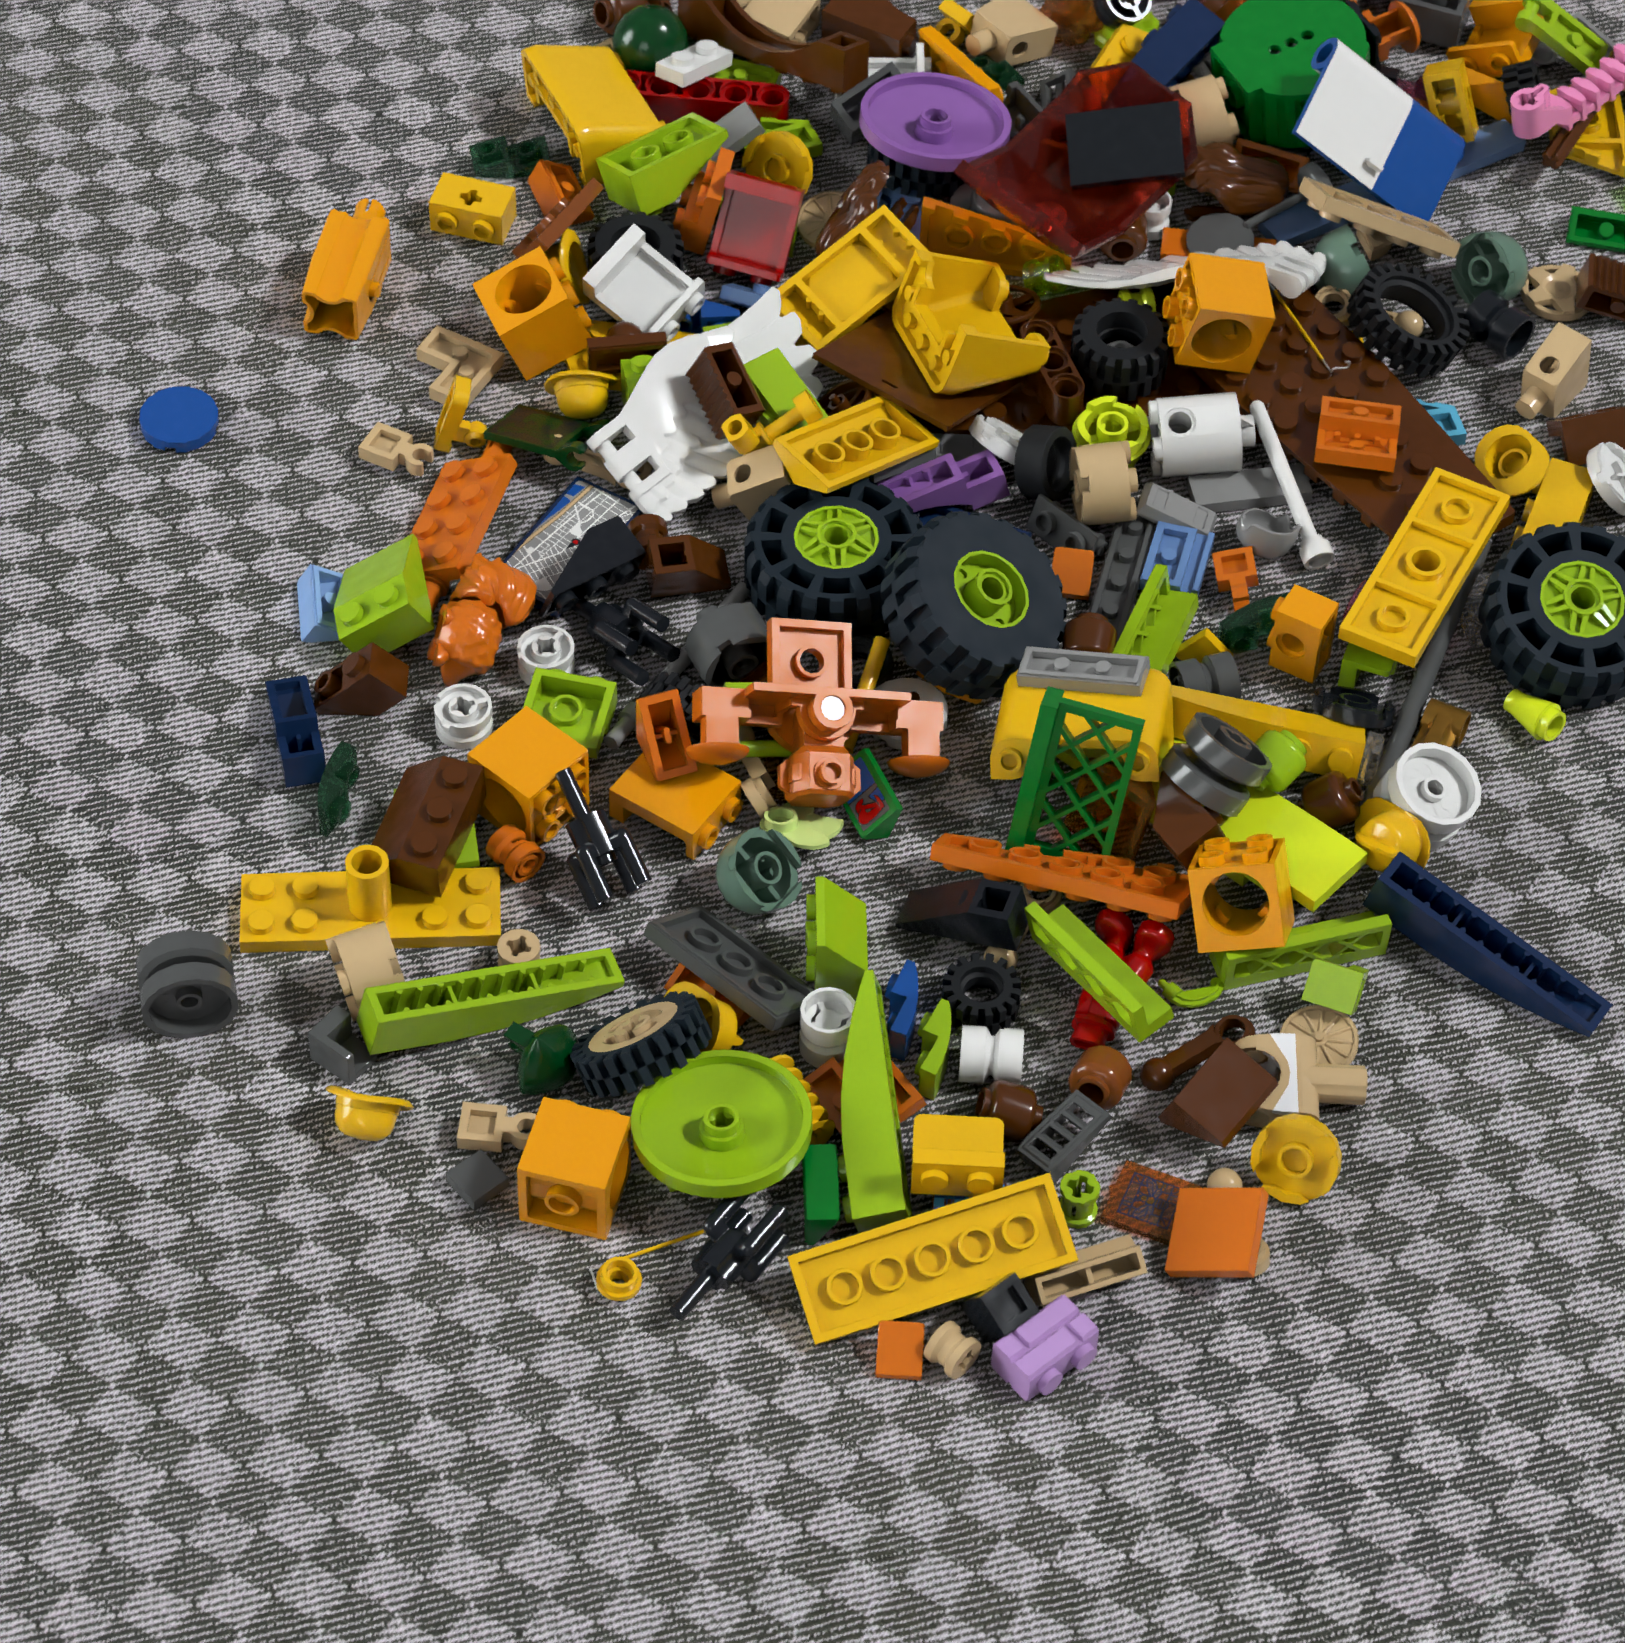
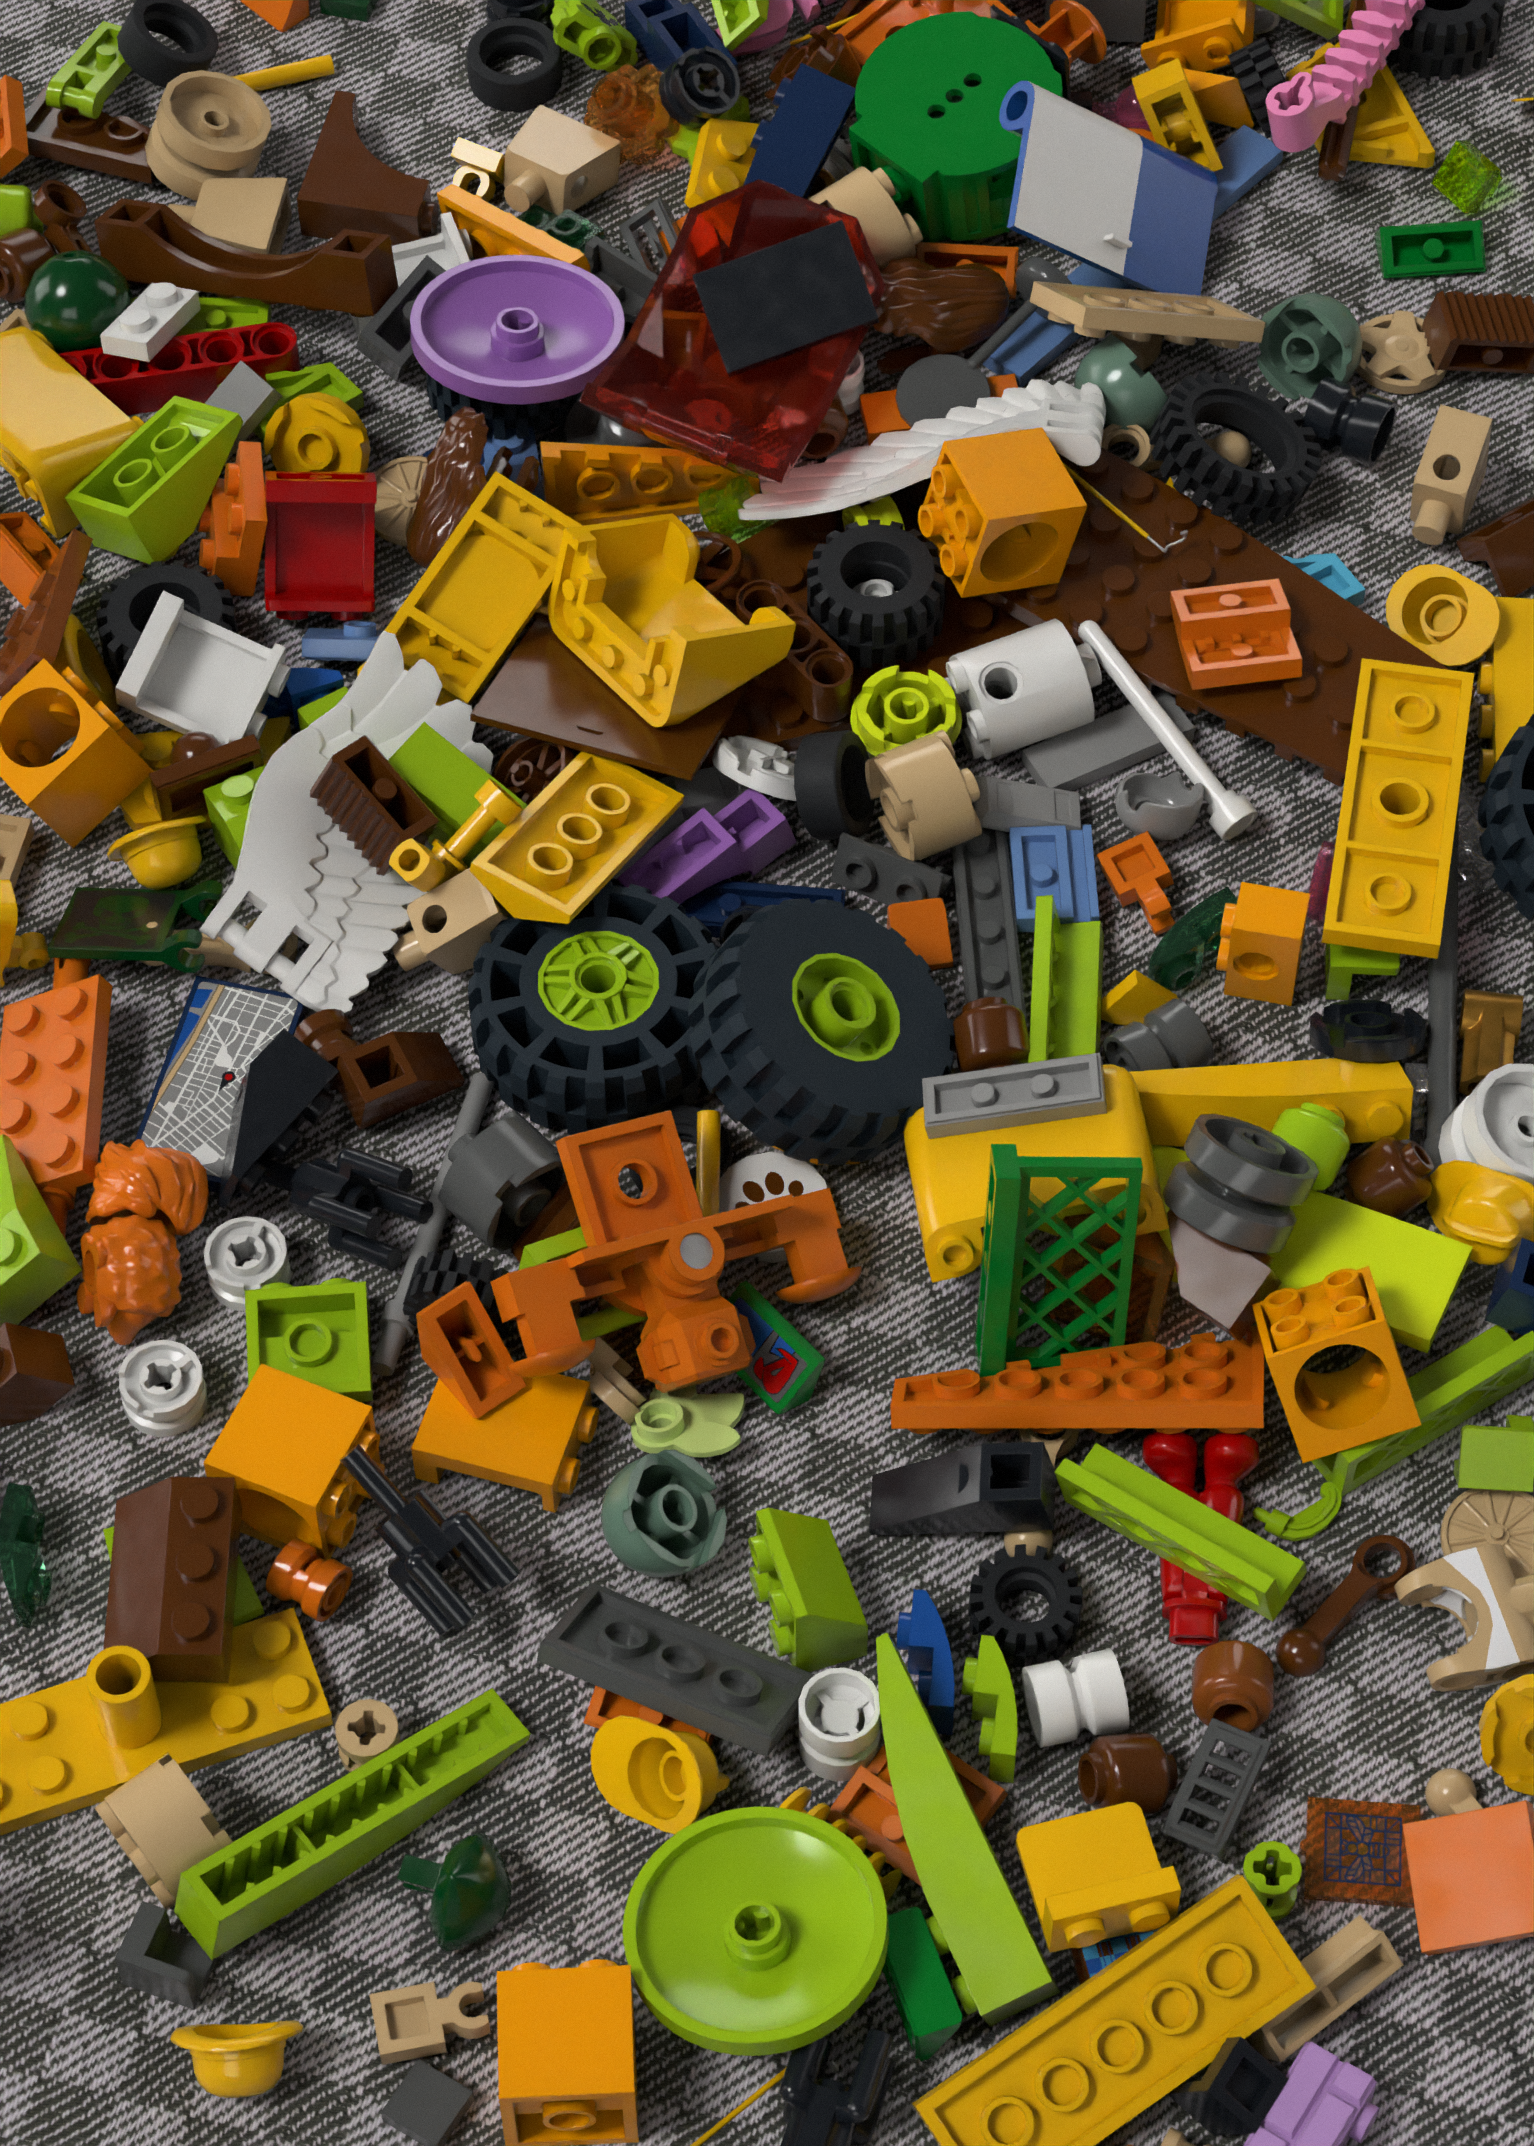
camera: 15 degrees left, 5 degrees up
black wheel [570,991,713,1098] -> none
reddish brown slope [1158,1037,1279,1148] -> none

